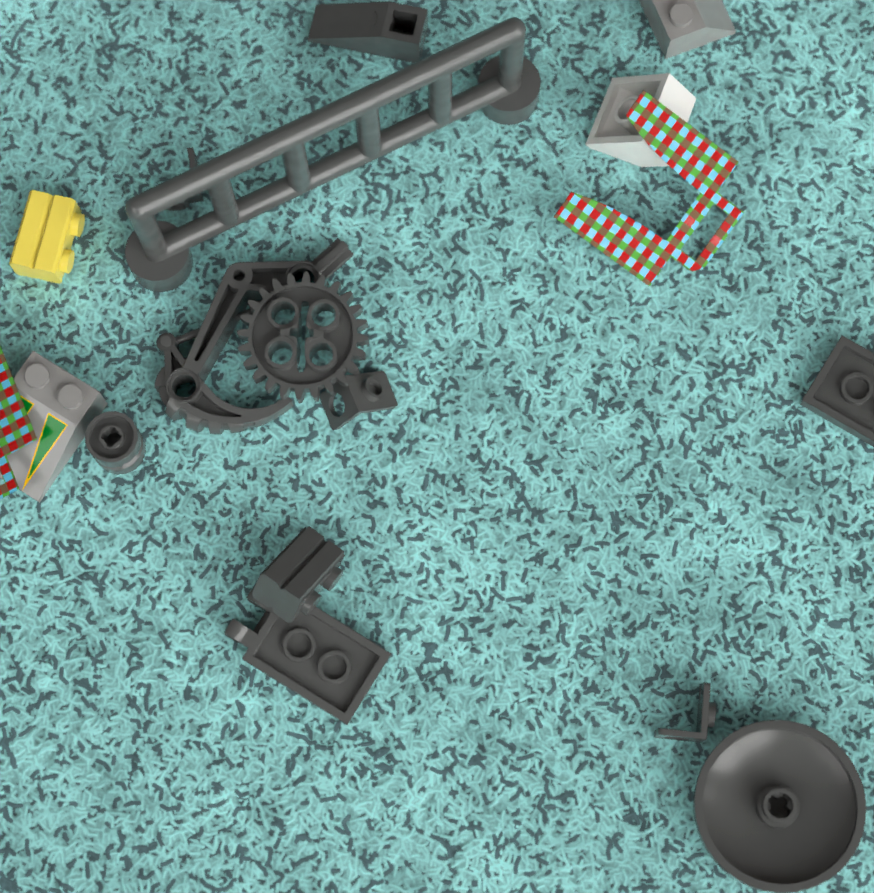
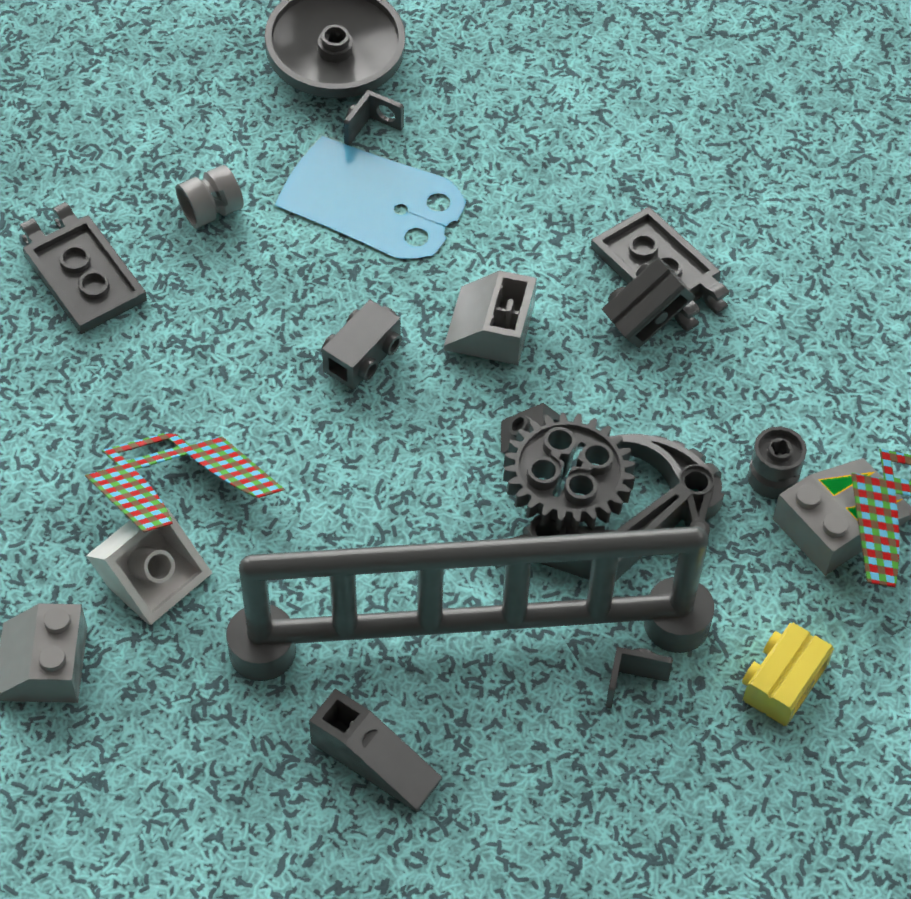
camera: 160 degrees left, 20 degrees down
none -> light grey wheel [175,165,244,229]
none -> medium azure piece [274,136,466,259]
none -> brick [321,299,402,390]
none -> light grey slope [444,271,537,365]

